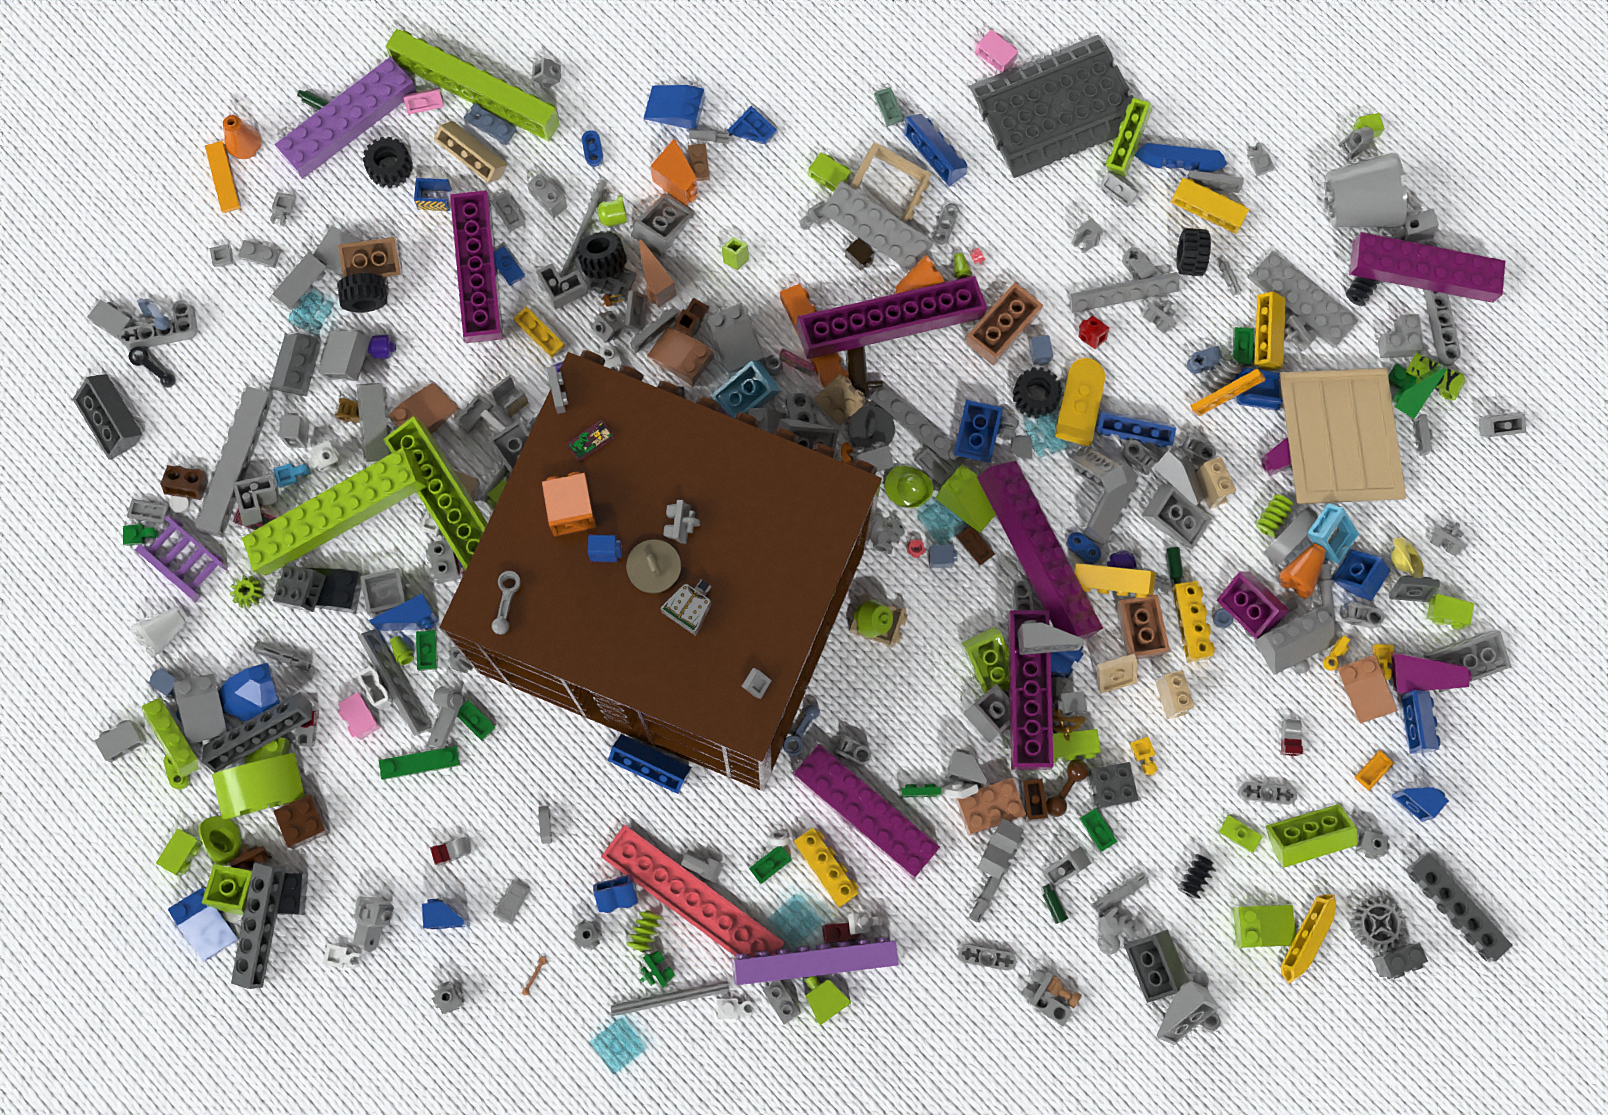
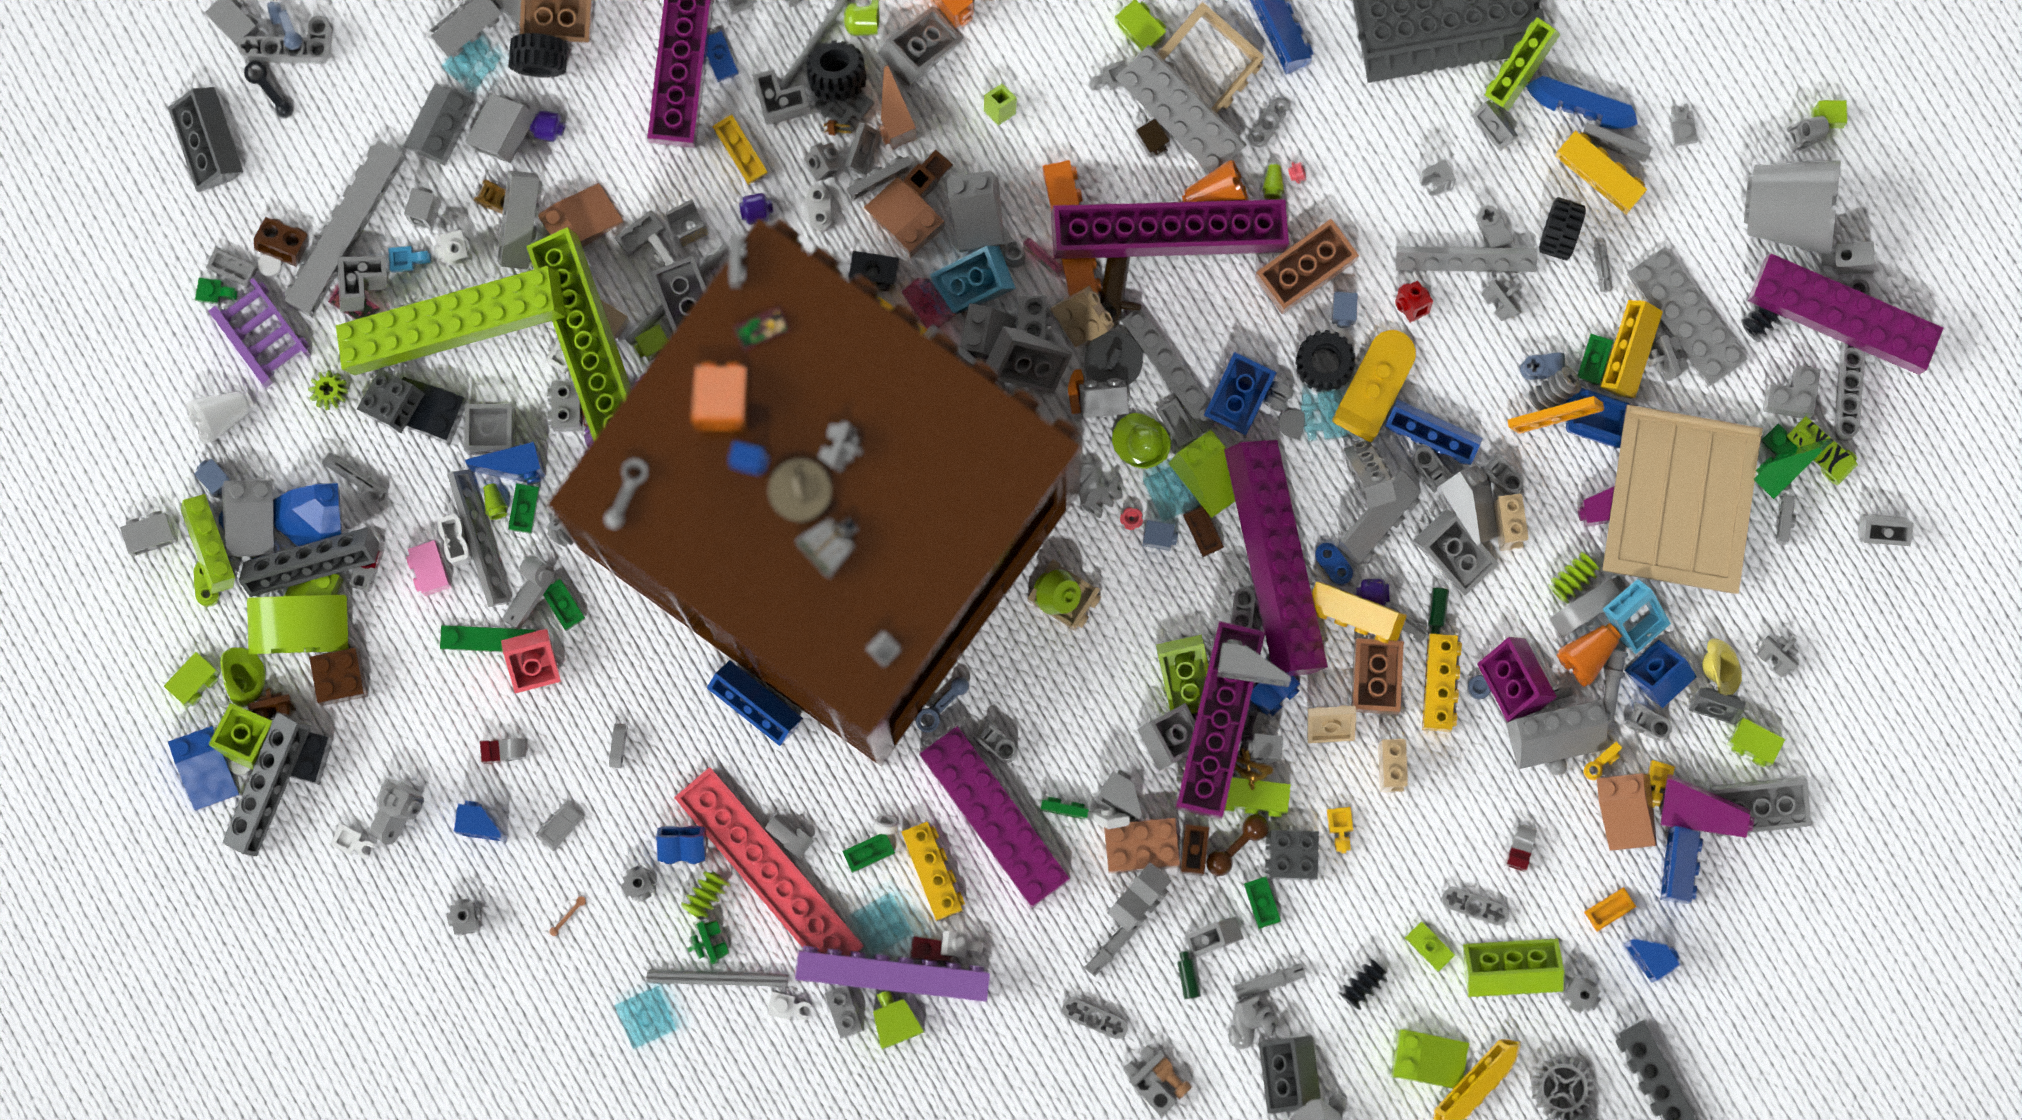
camera: 20 degrees right, 5 degrees up
none -> coral brick [501,629,561,694]

